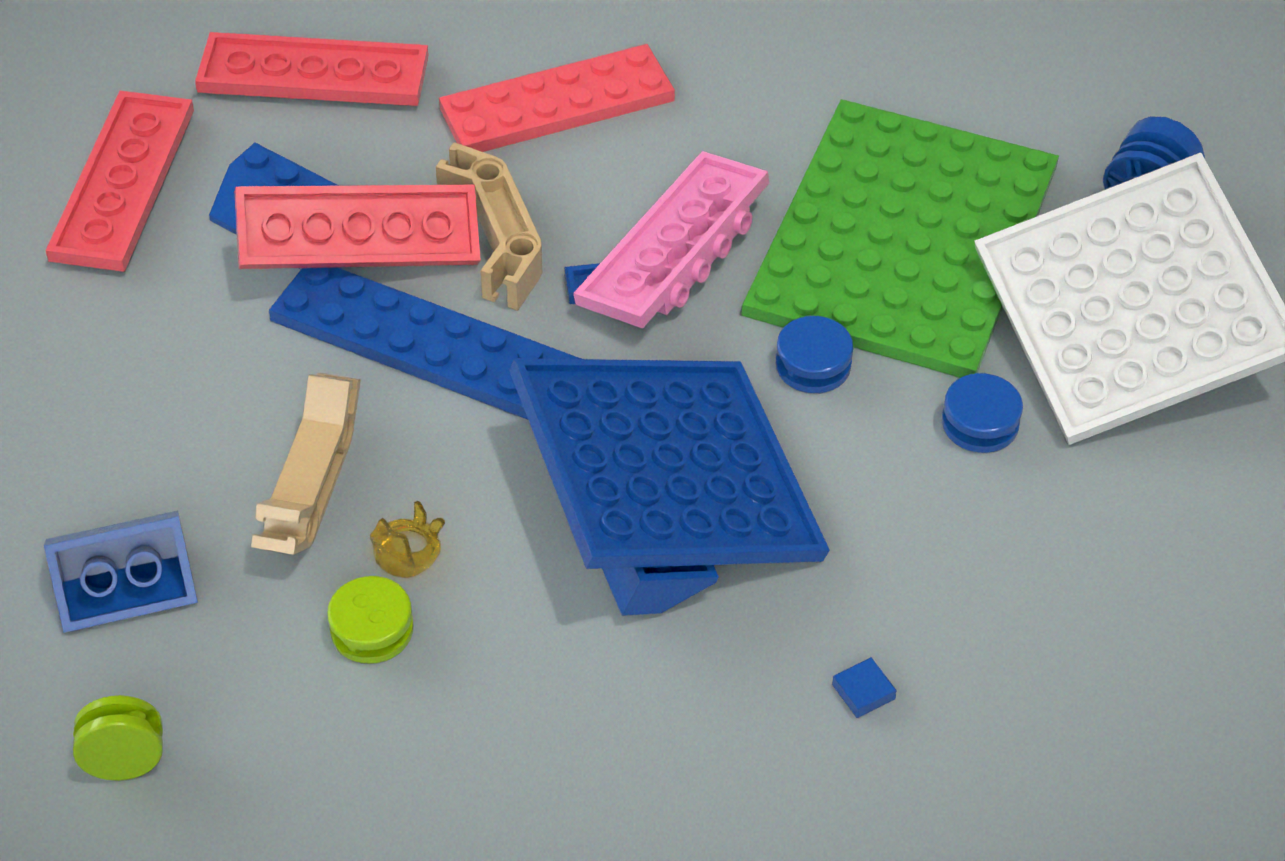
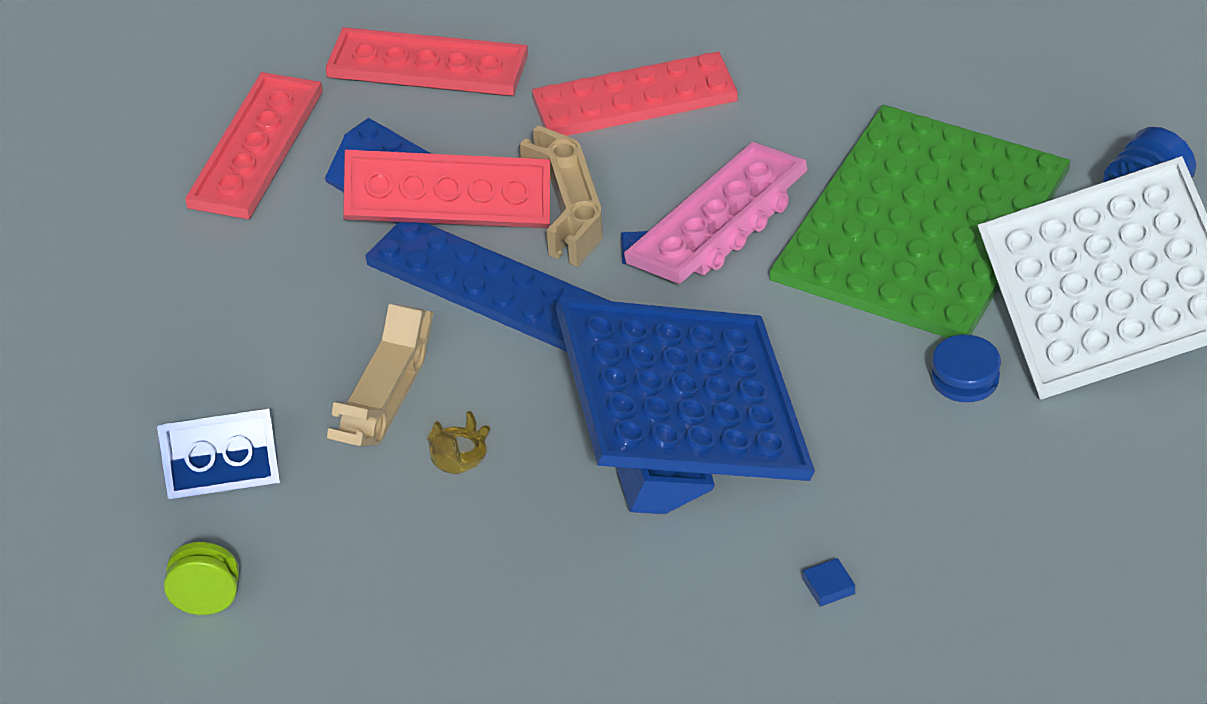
camera: 10 degrees right, 5 degrees down
lime head [327,576,414,664] -> none
blue head [776,316,853,393] -> none

